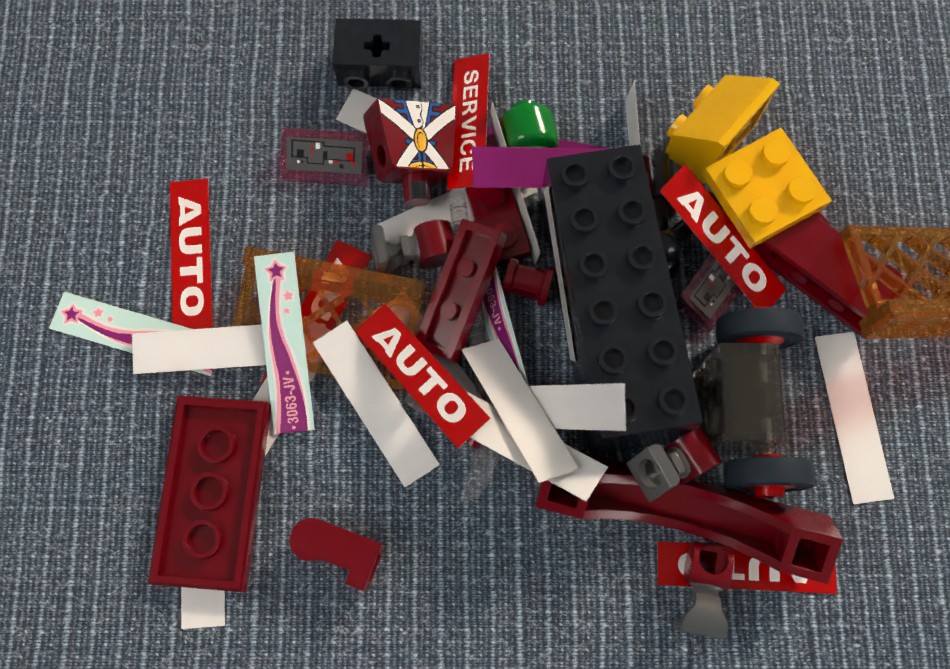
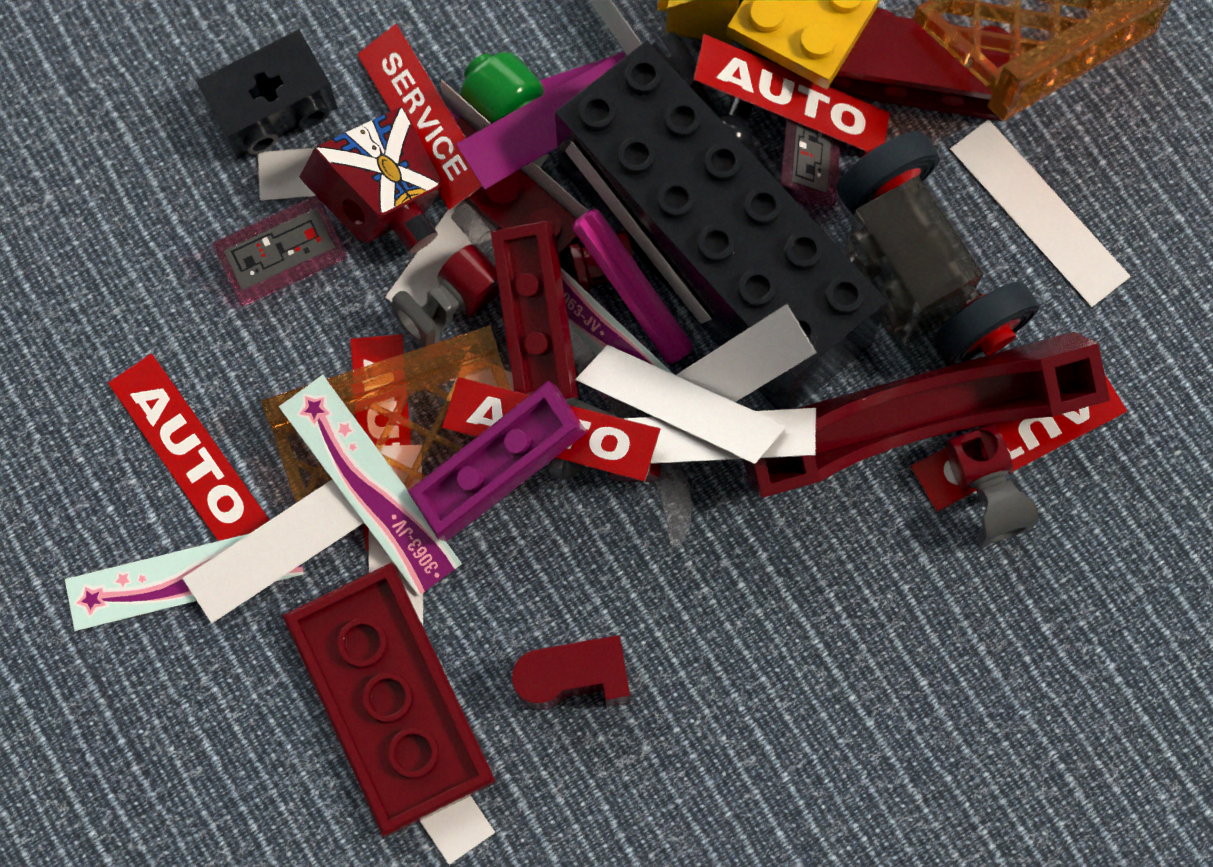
camera: 30 degrees left, 0 degrees up
white sticker [313,321,440,487] -> none
dark grey leg [626,428,722,503] -> none
none -> magenta tile [408,381,588,542]
none -> dark pink axle [572,209,693,364]

